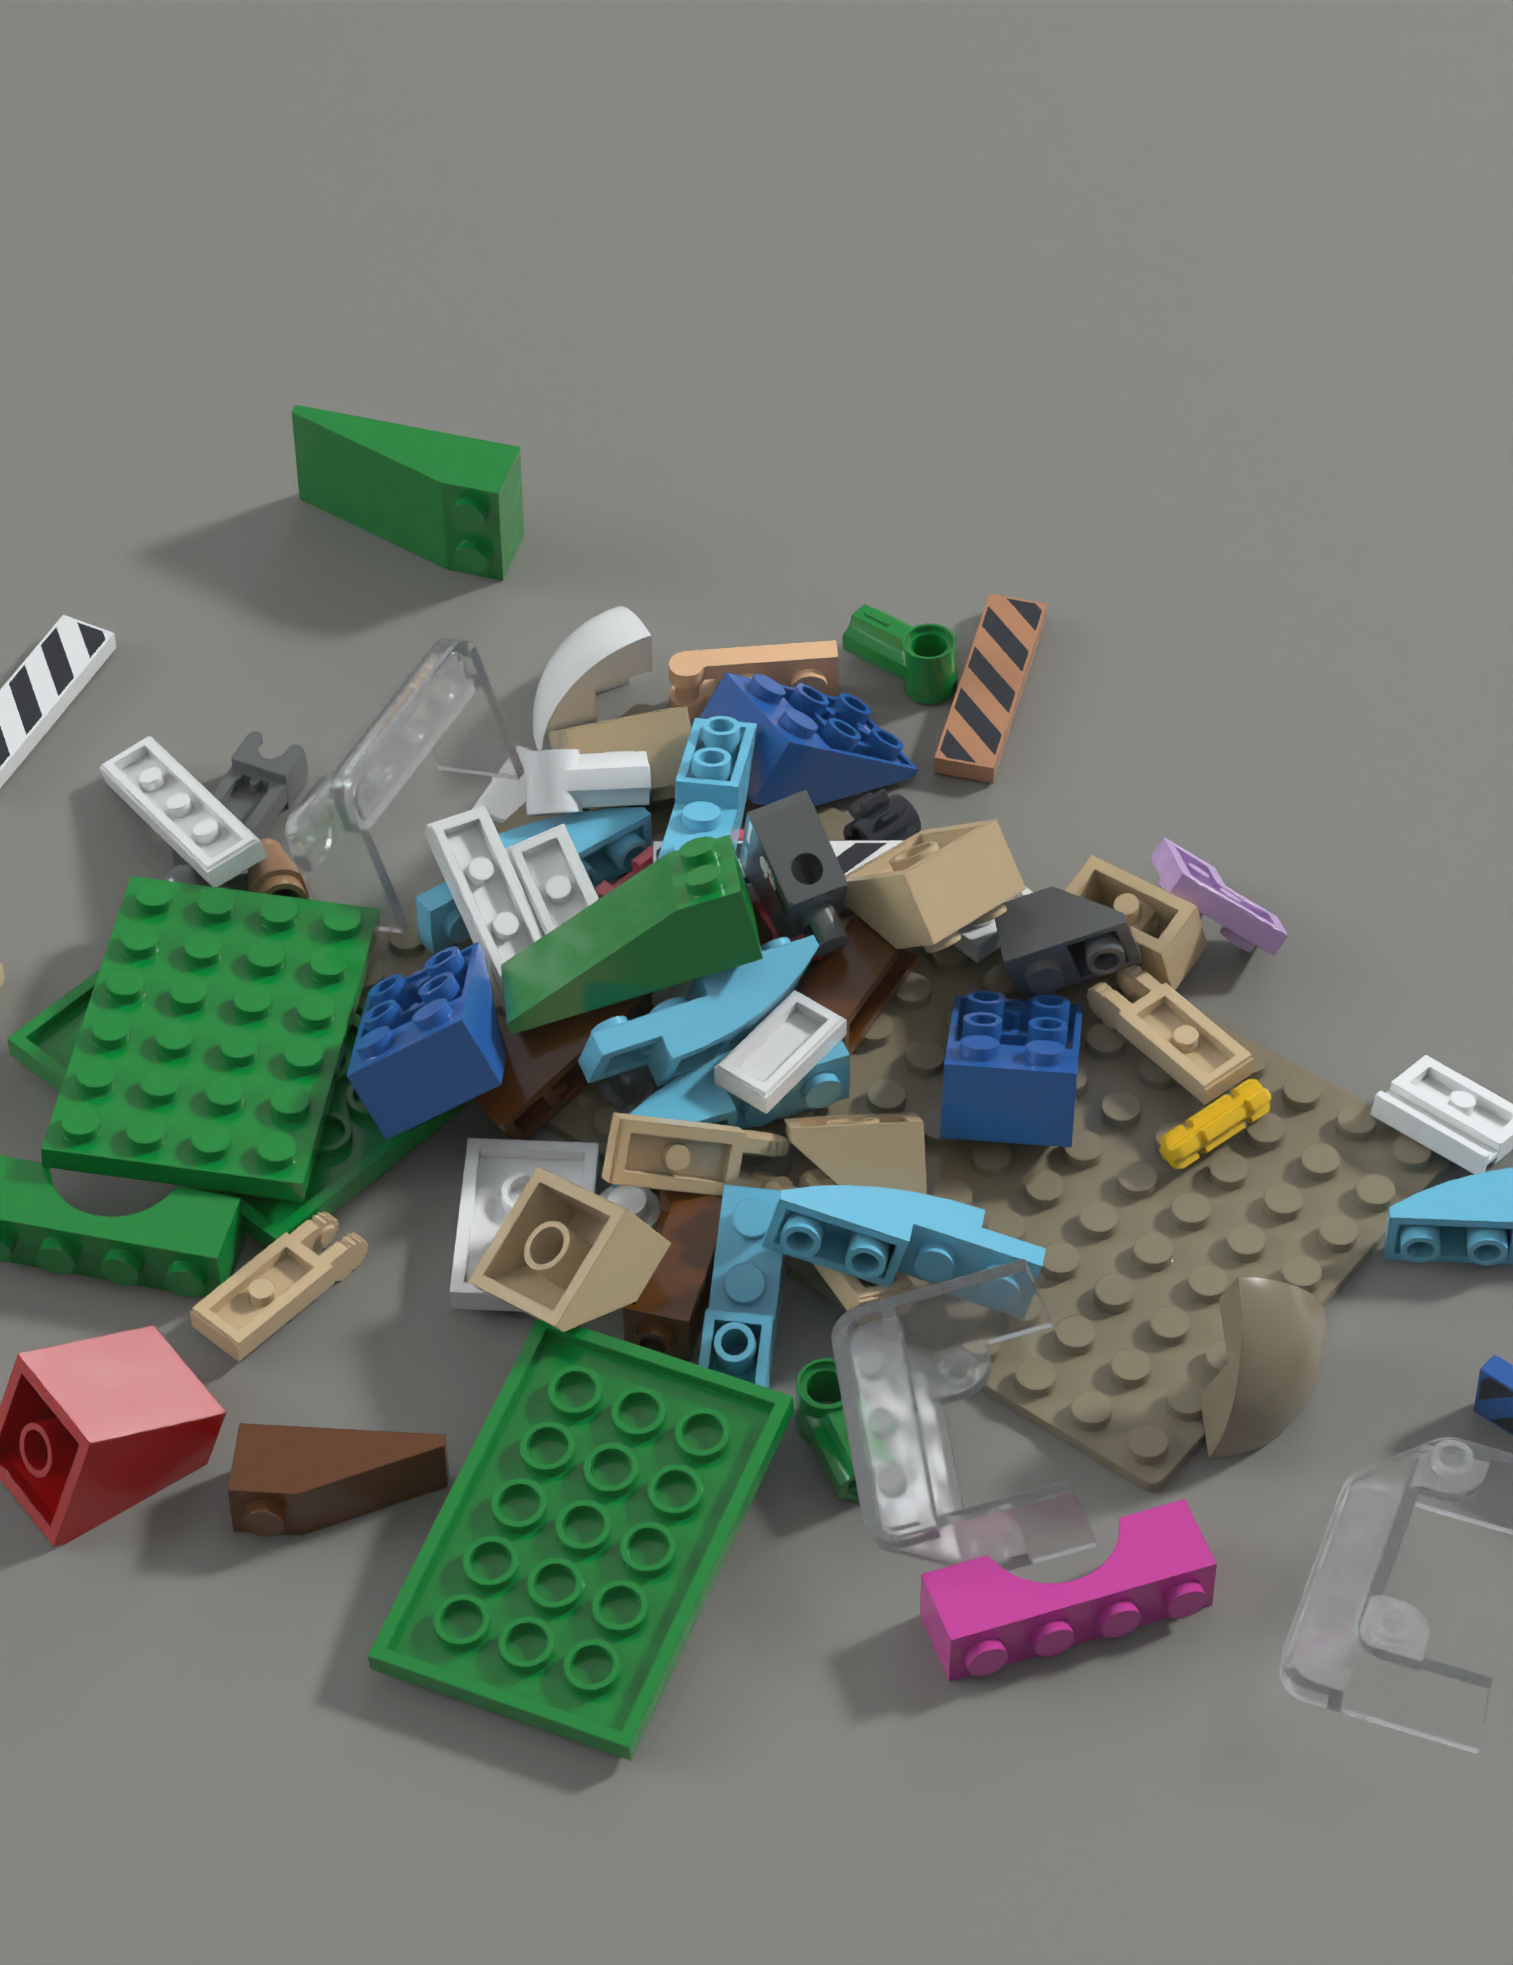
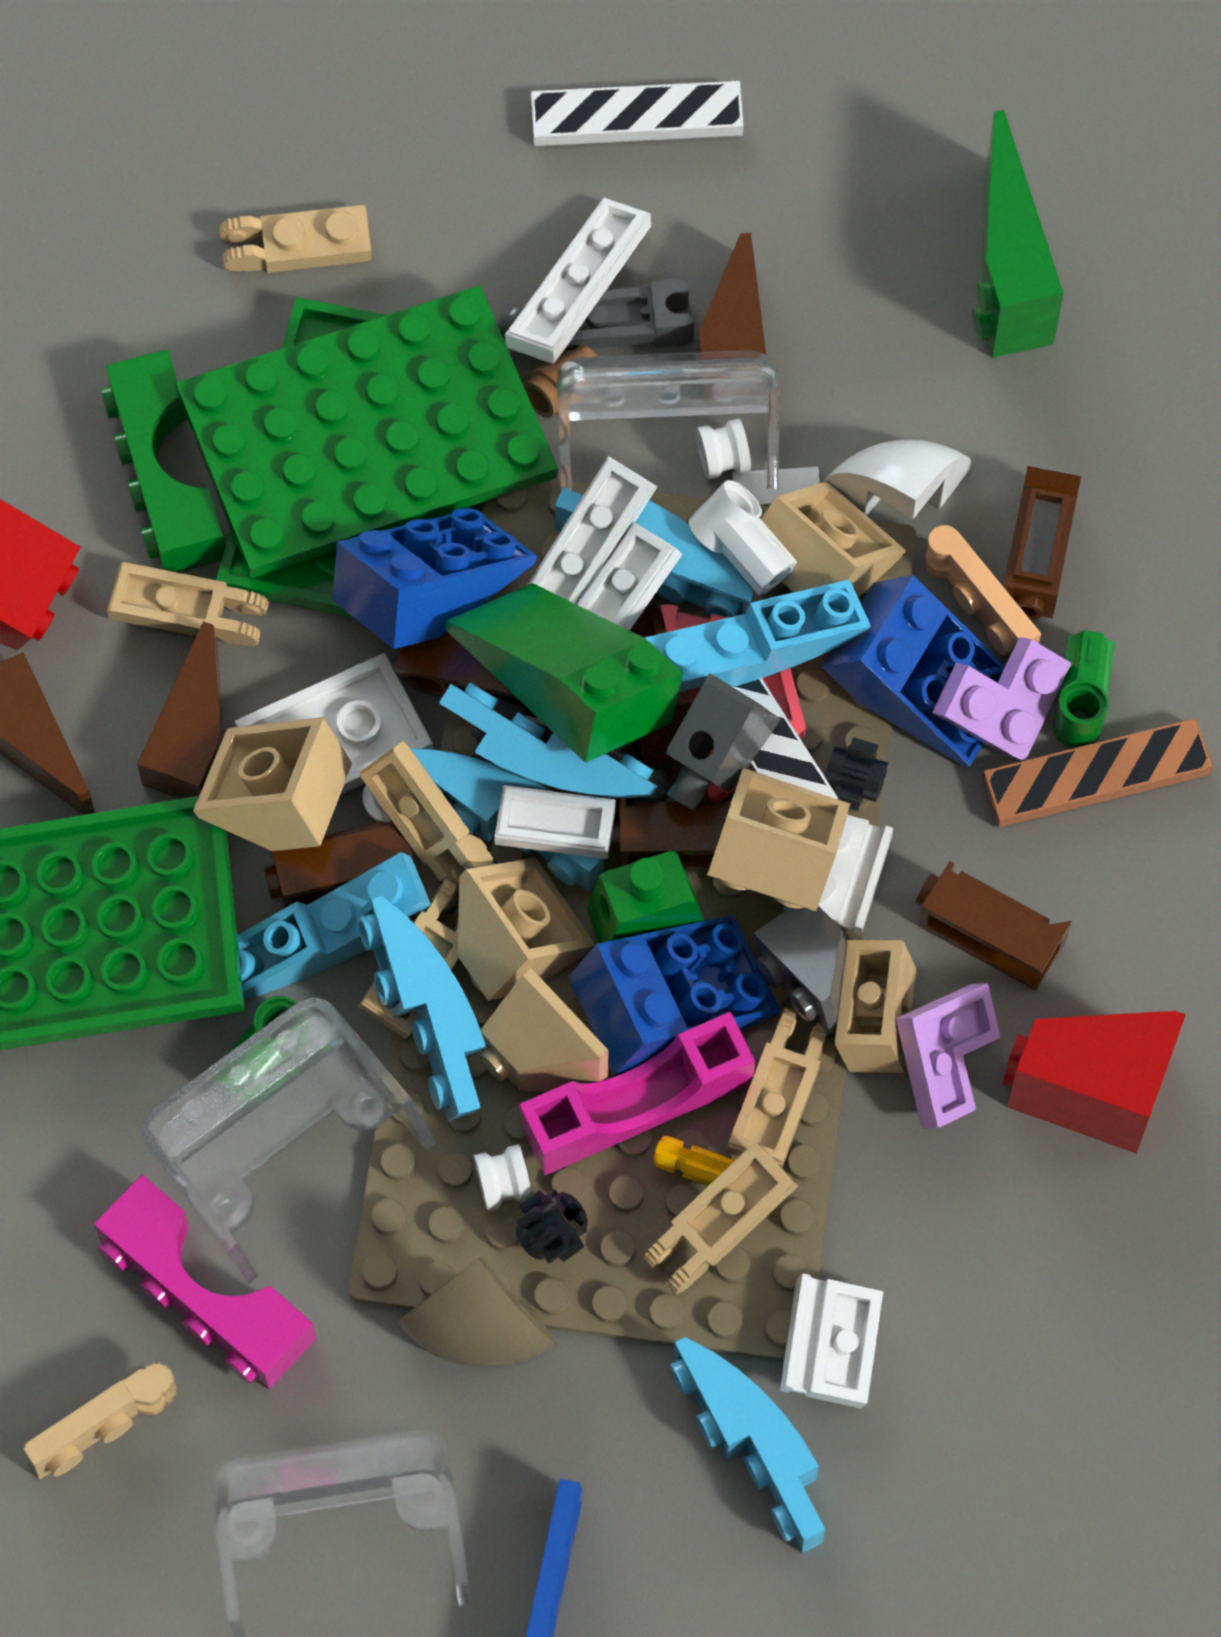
camera: 60 degrees right, 20 degrees up
none -> tan hinge [23,1362,177,1480]
none -> reddish brown slope [137,621,224,799]
none -> white wheel [474,1144,532,1211]
none -> tan slope [479,968,608,1092]
none -> black gear [516,1189,588,1263]
none -> dark pink arch [519,1012,755,1176]
none -> green torso [587,851,705,943]
none -> tan hinge [643,1142,798,1295]
none -> reddish brown slope [688,233,769,405]
none -> white wheel [696,418,751,480]
none -> reddish brown window [916,861,1072,991]
none -> lavender plate [932,637,1071,762]
none -> red slope [1002,1011,1186,1154]
none -> reddish brown window [1003,466,1081,619]

